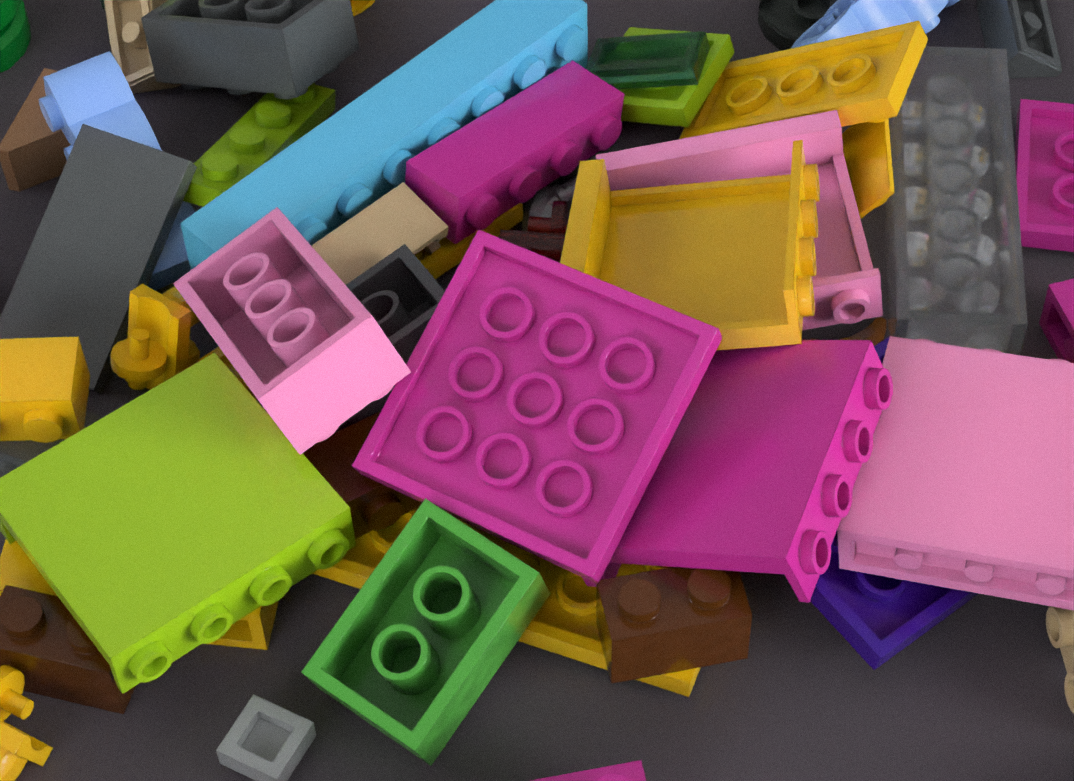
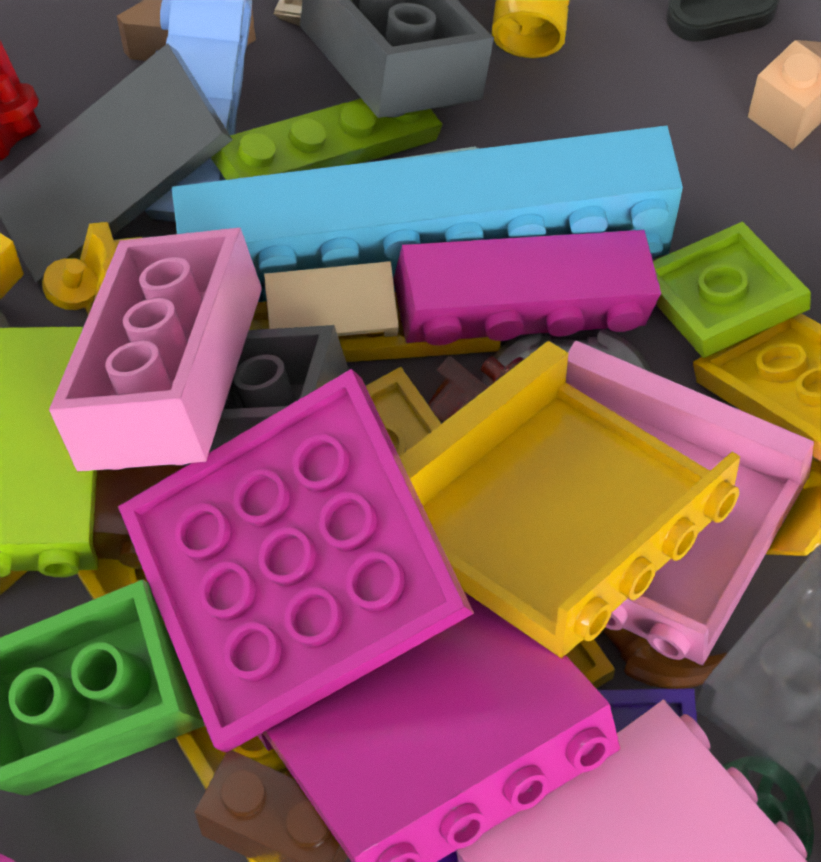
camera: 35 degrees right, 10 degrees up
clear green tile [586,31,710,89] -> none

